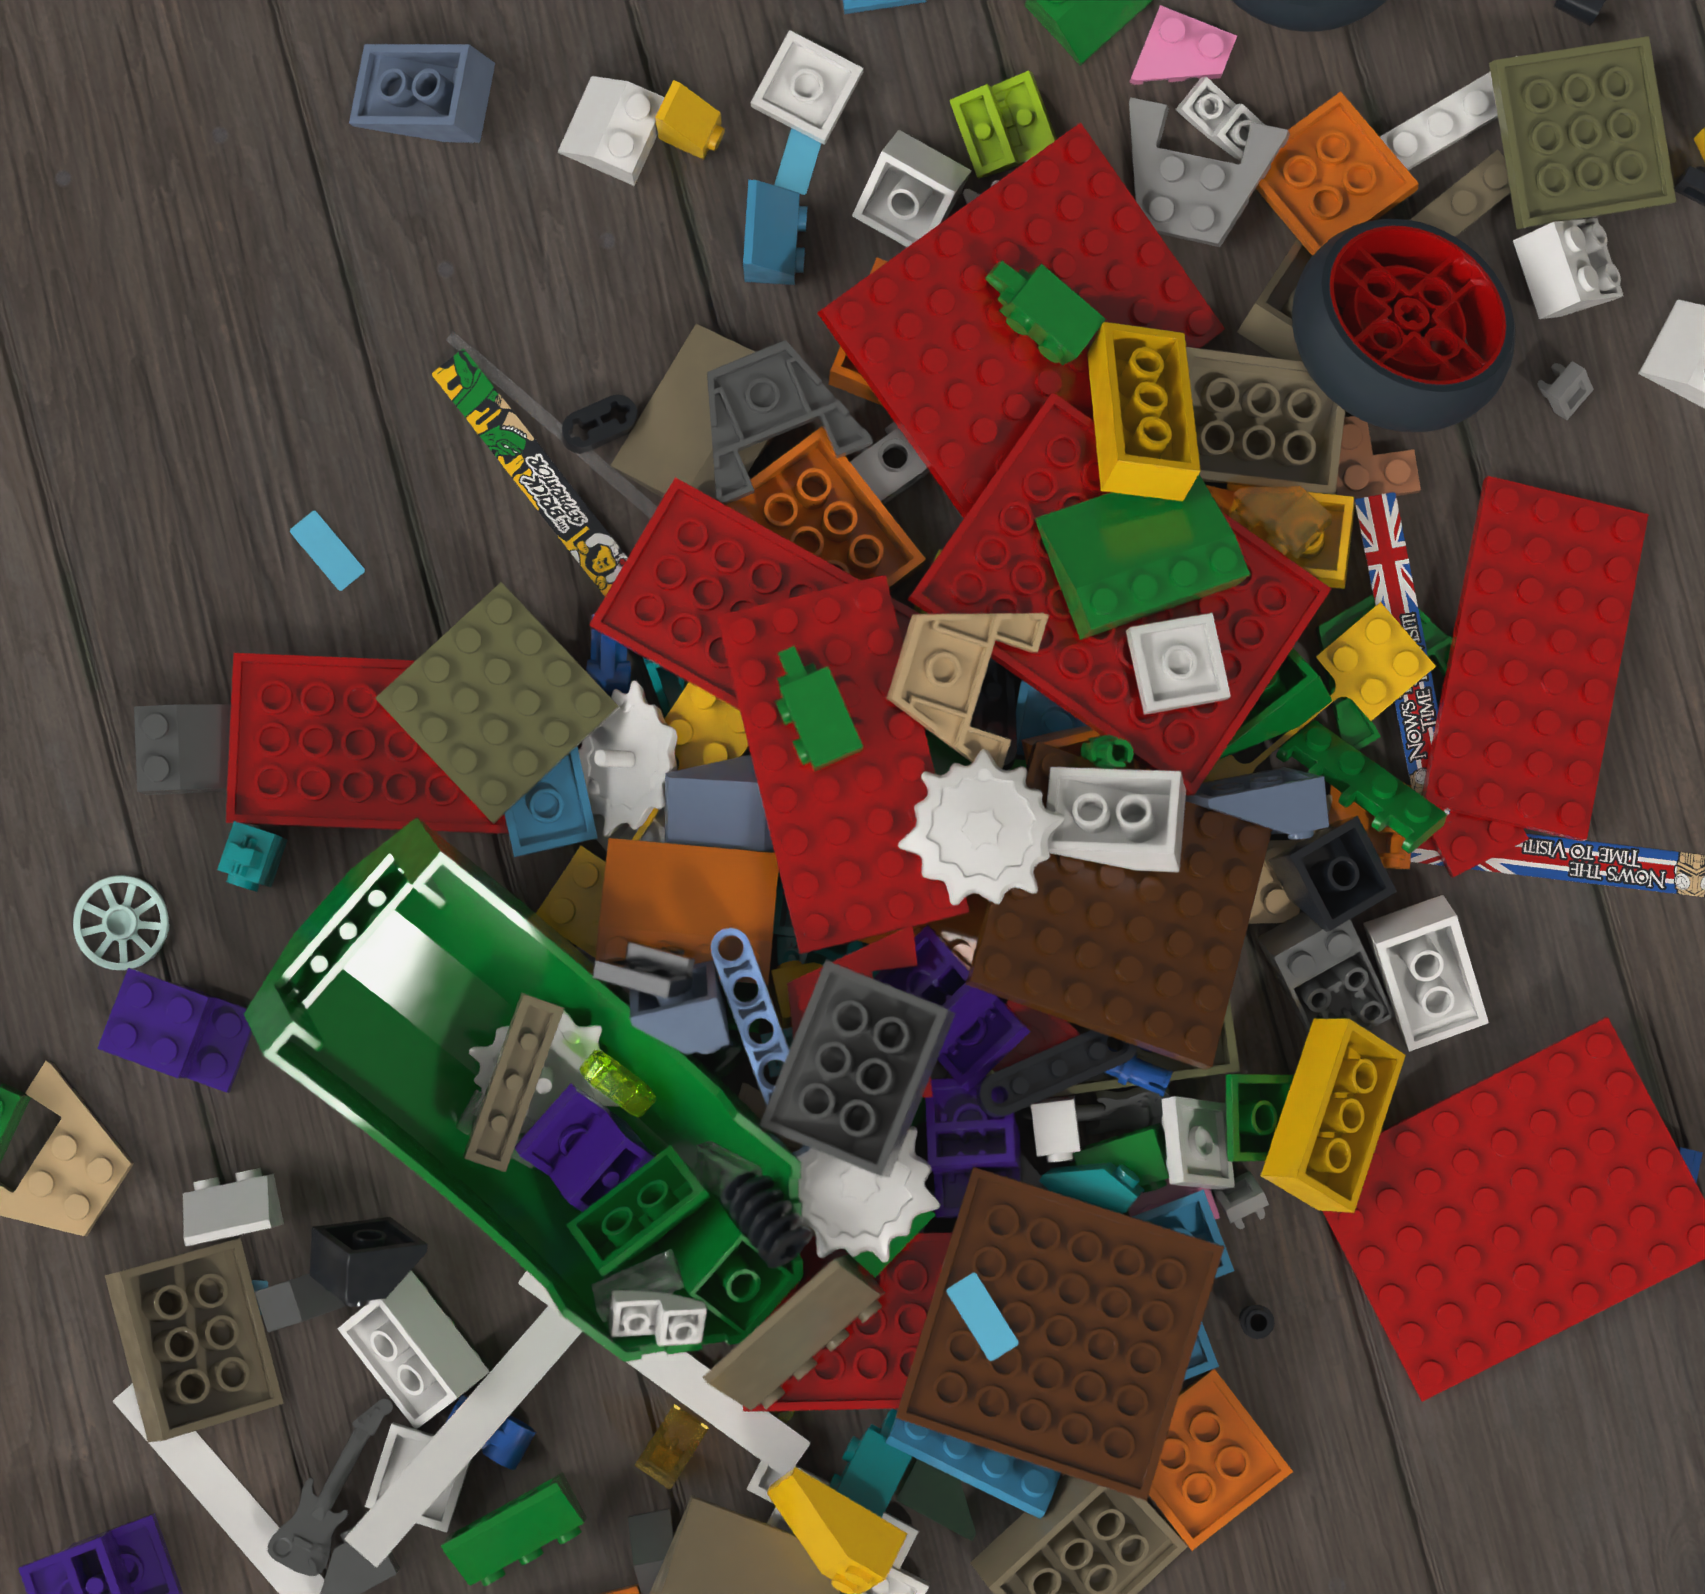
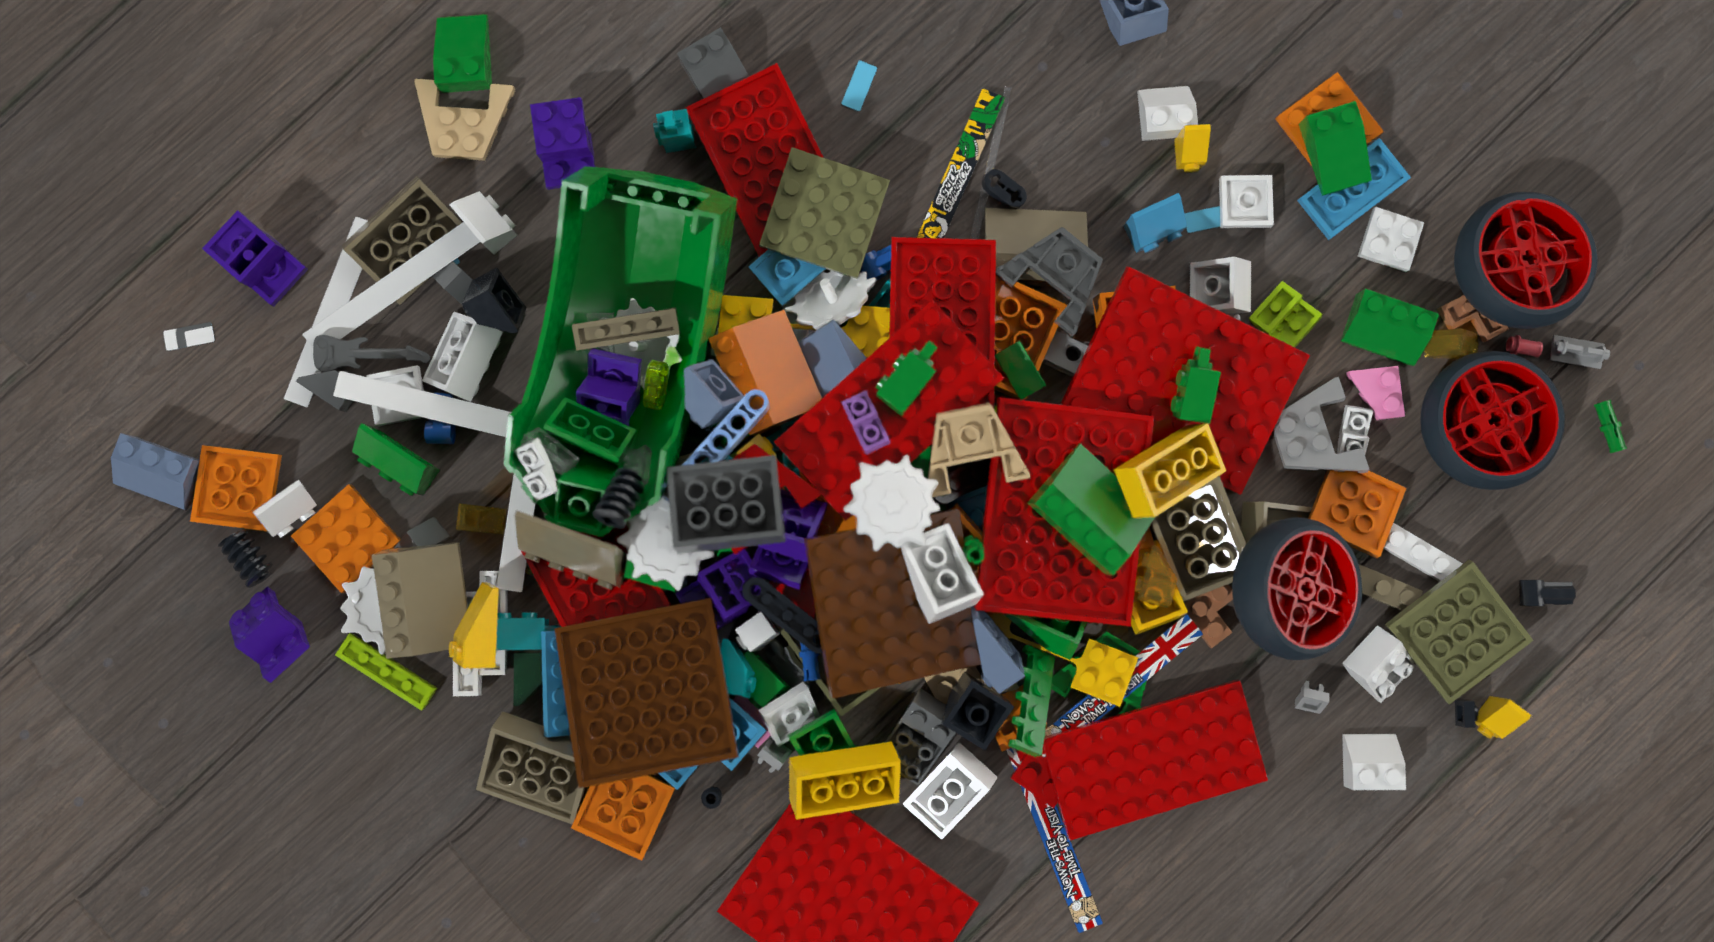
camera: 70 degrees right, 0 degrees up
light aqua wheel [73,875,170,970] -> none
slope [593,941,695,999] -> none
medium azure sticker [947,1273,1018,1361] -> none
white plate [1126,613,1231,715] -> none
none -> white sticker [303,222,480,347]
none -> medium lavender slope [842,391,890,455]
none -> green slope [995,341,1046,400]

